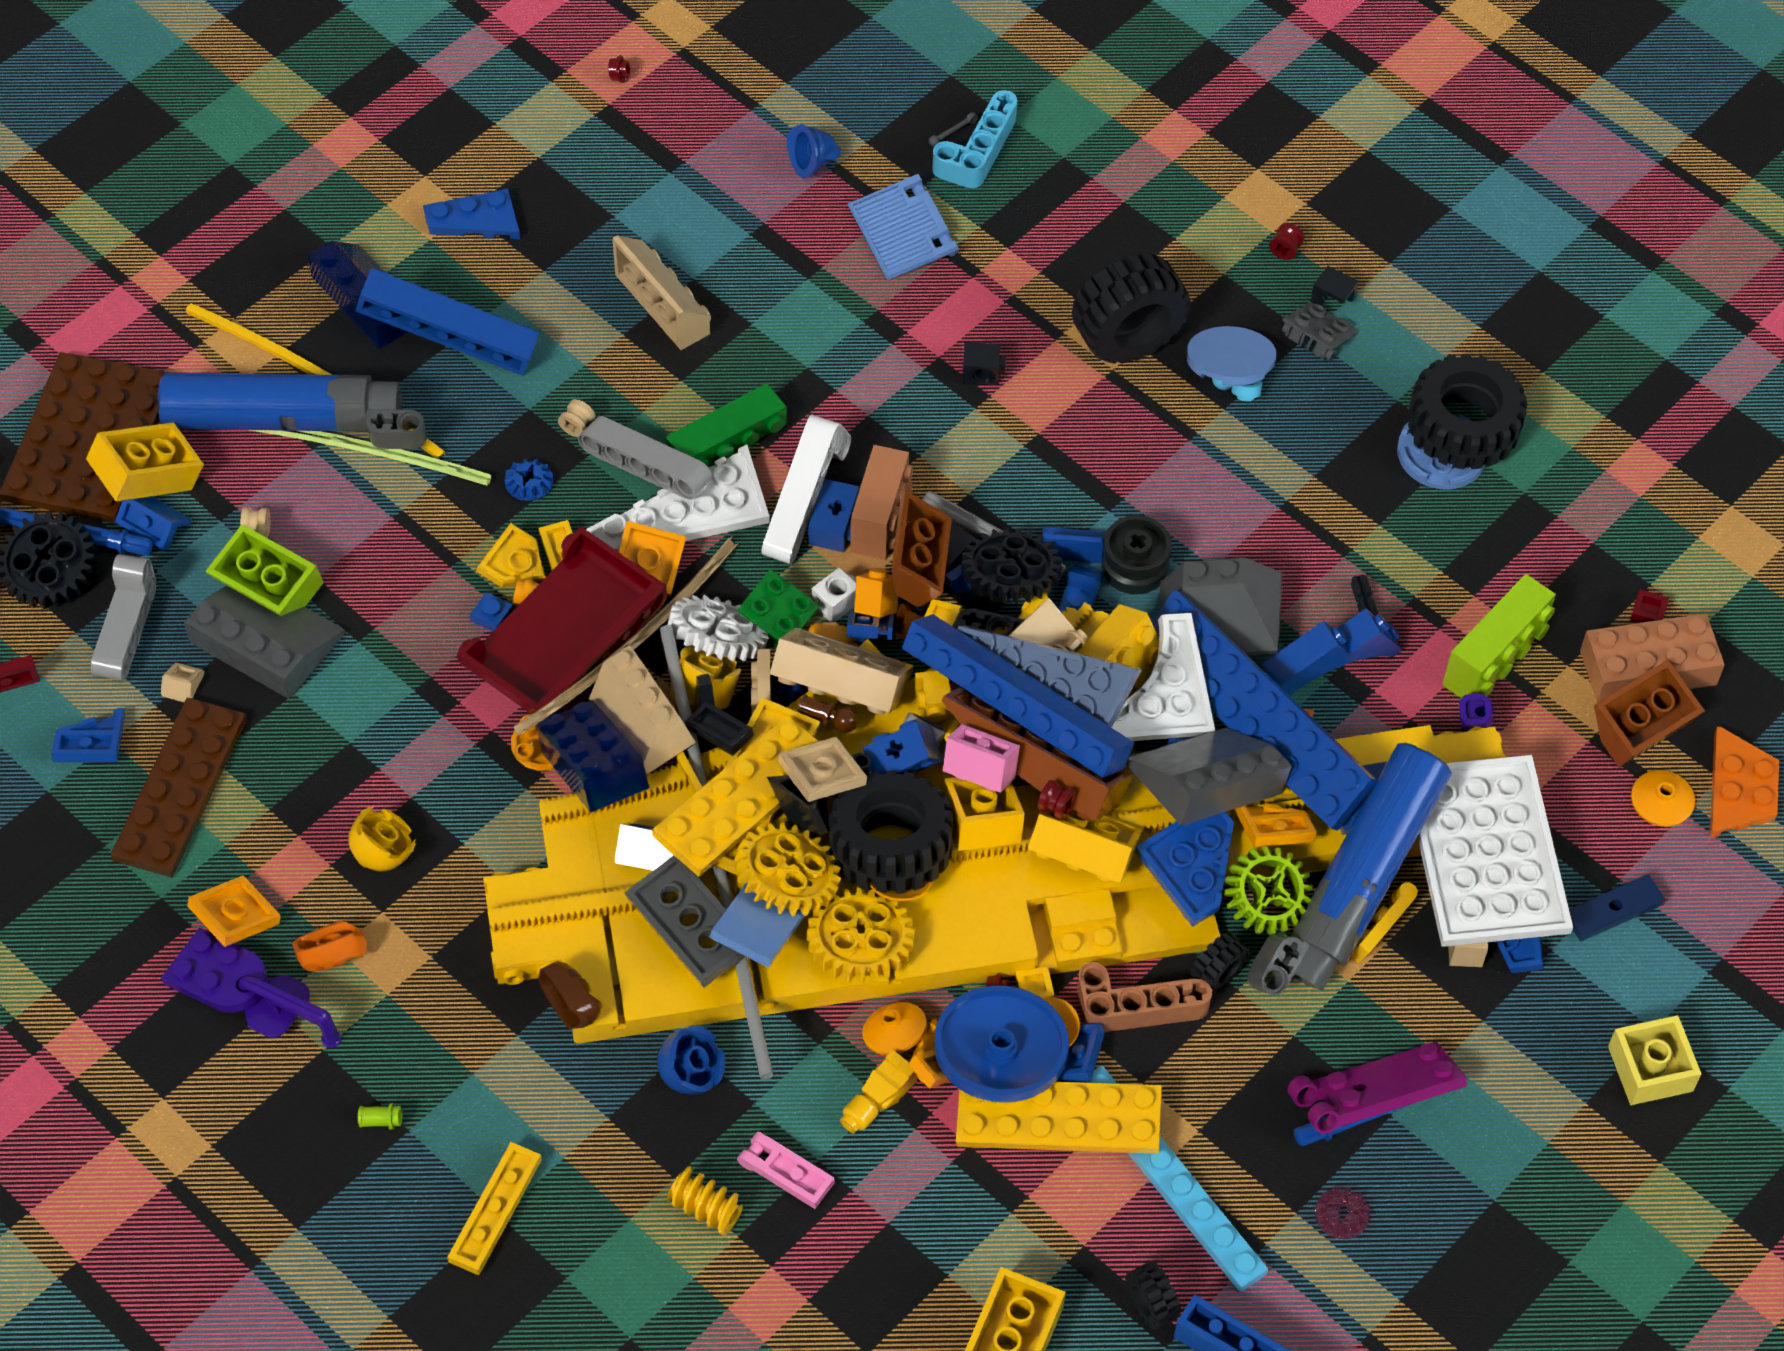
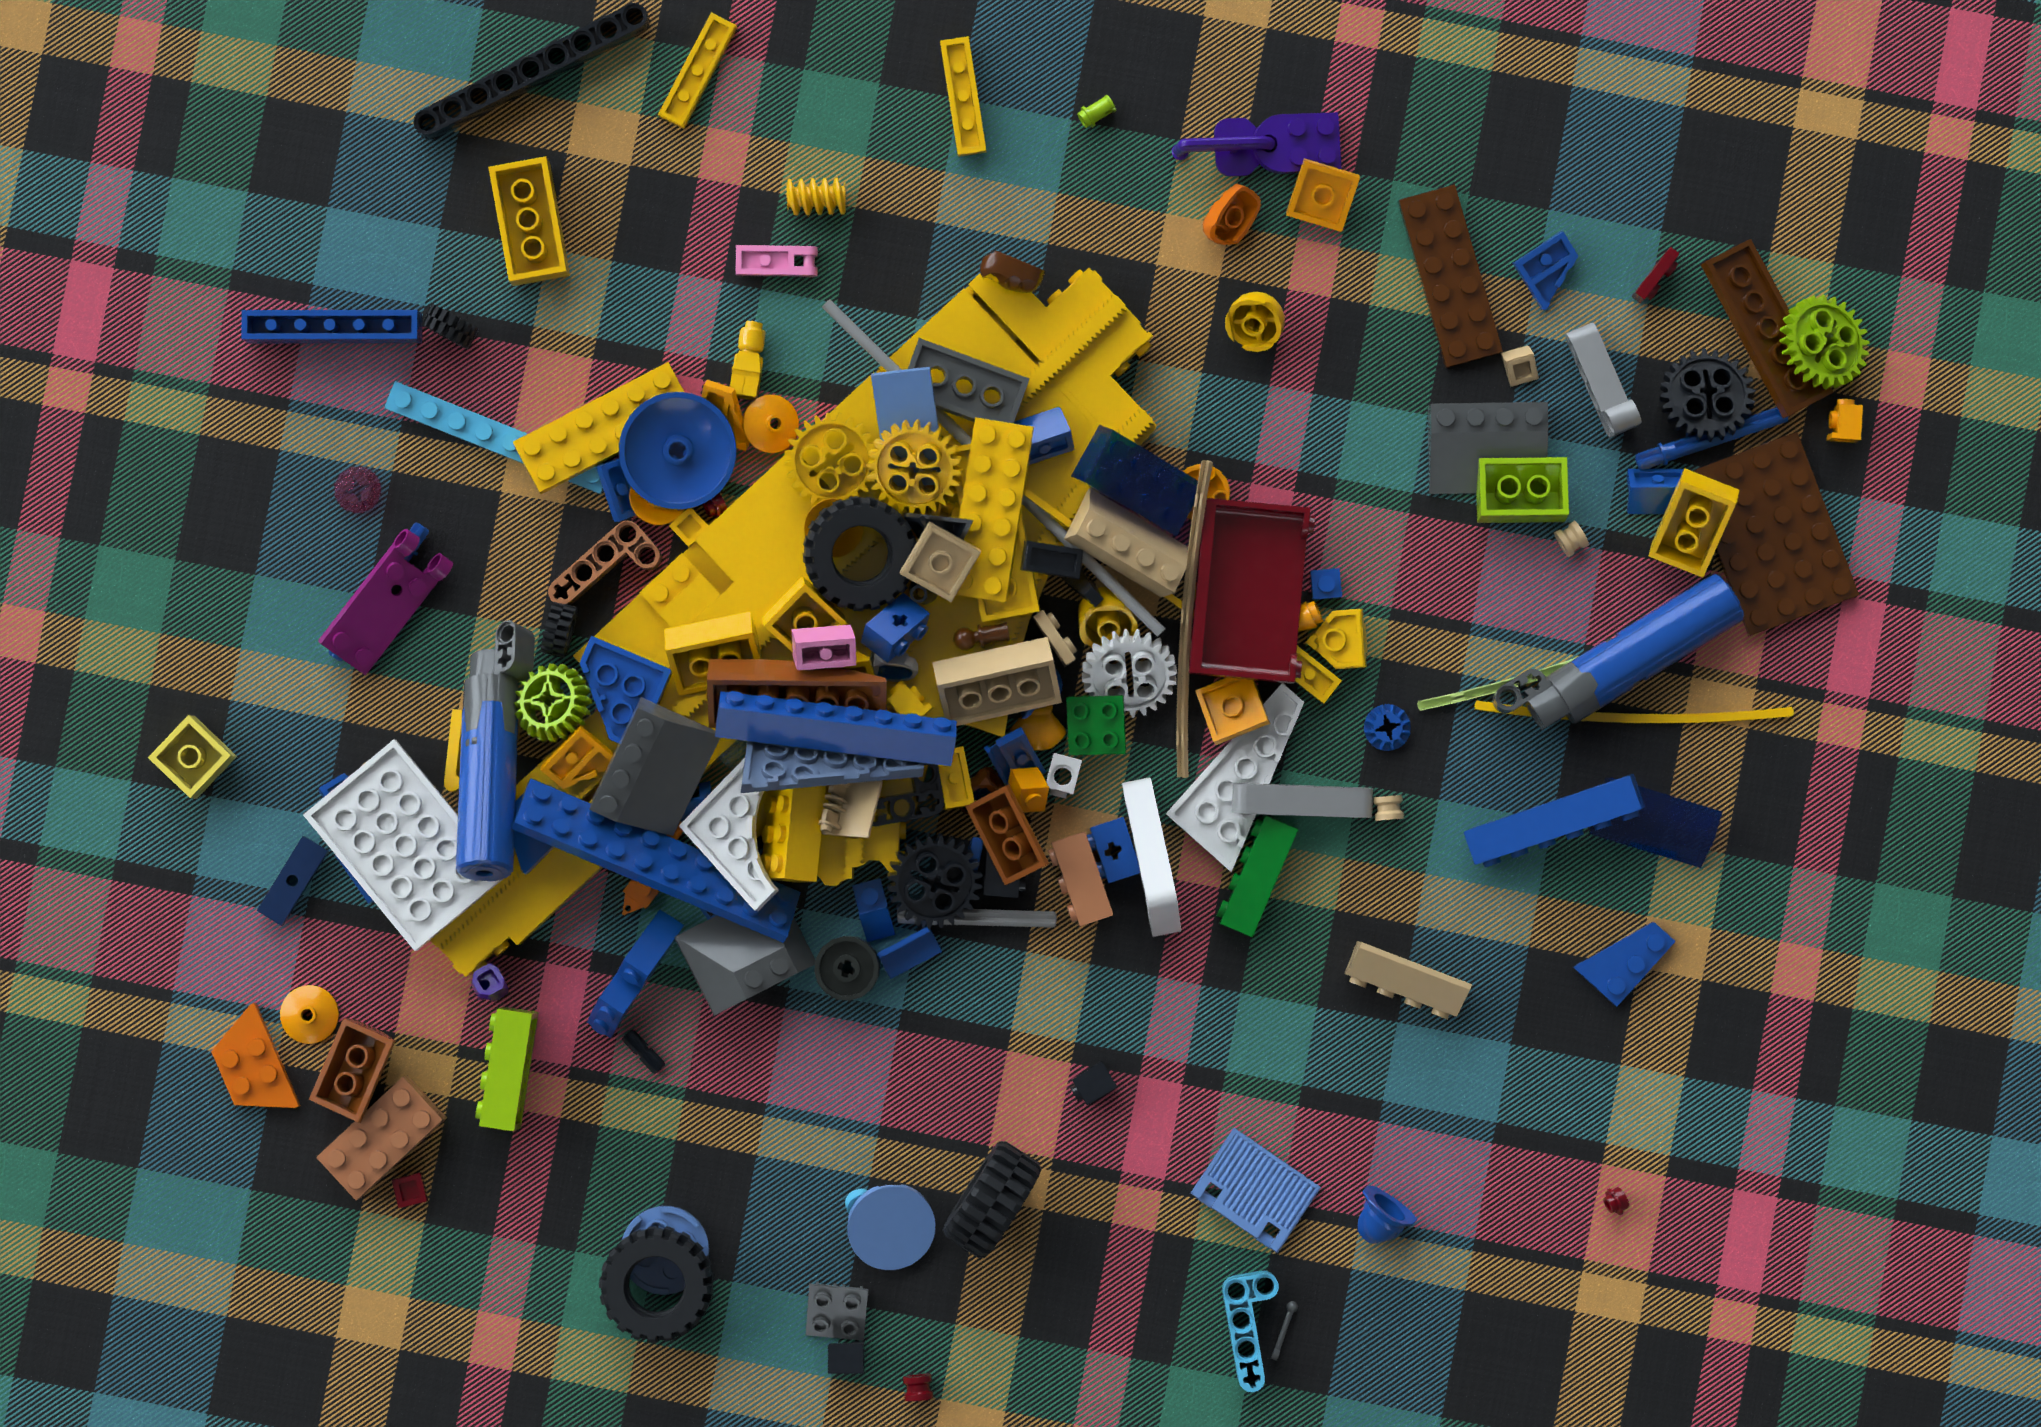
camera: 150 degrees right, 30 degrees up
blue cylinder [657,1026,725,1095] -> none
dark red wheel [1037,780,1076,820] -> none

